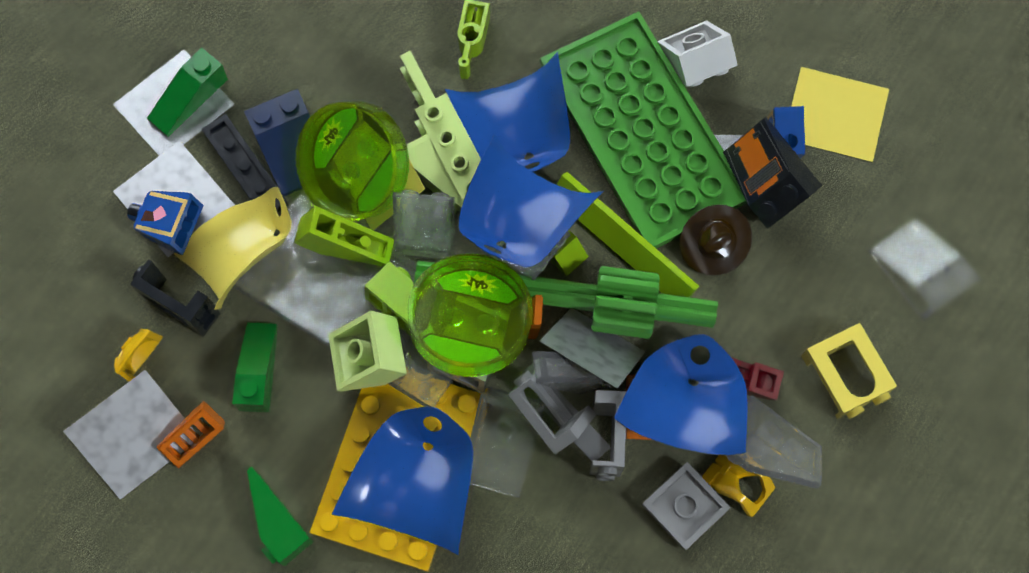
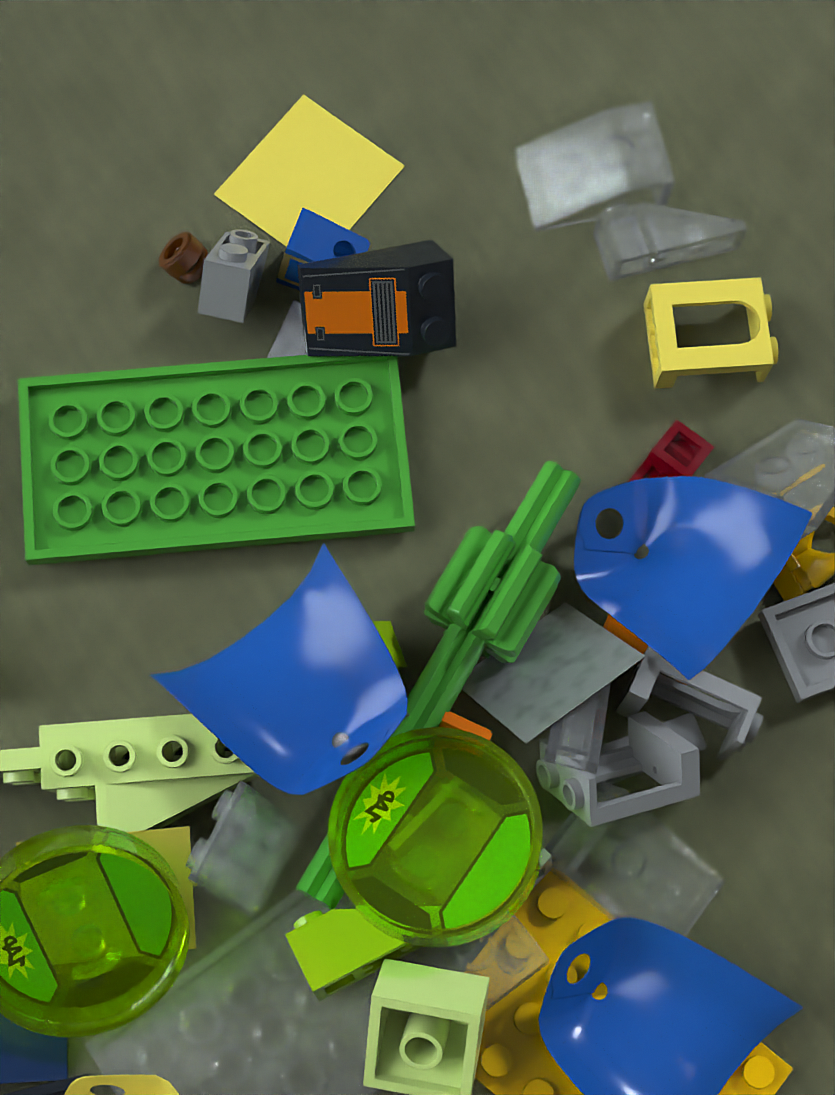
camera: 75 degrees left, 0 degrees up
lime slope [294,206,394,267] -> none
blue piece [445,51,570,172] -> none
lime tile [556,172,699,297] -> none
white slope [657,21,738,87] -> none
dark brown hat [680,204,752,276] -> none
none -> reddish brown tile [159,231,208,285]
none -> light grey slope [198,229,270,323]
none -> clear slope [593,202,747,282]

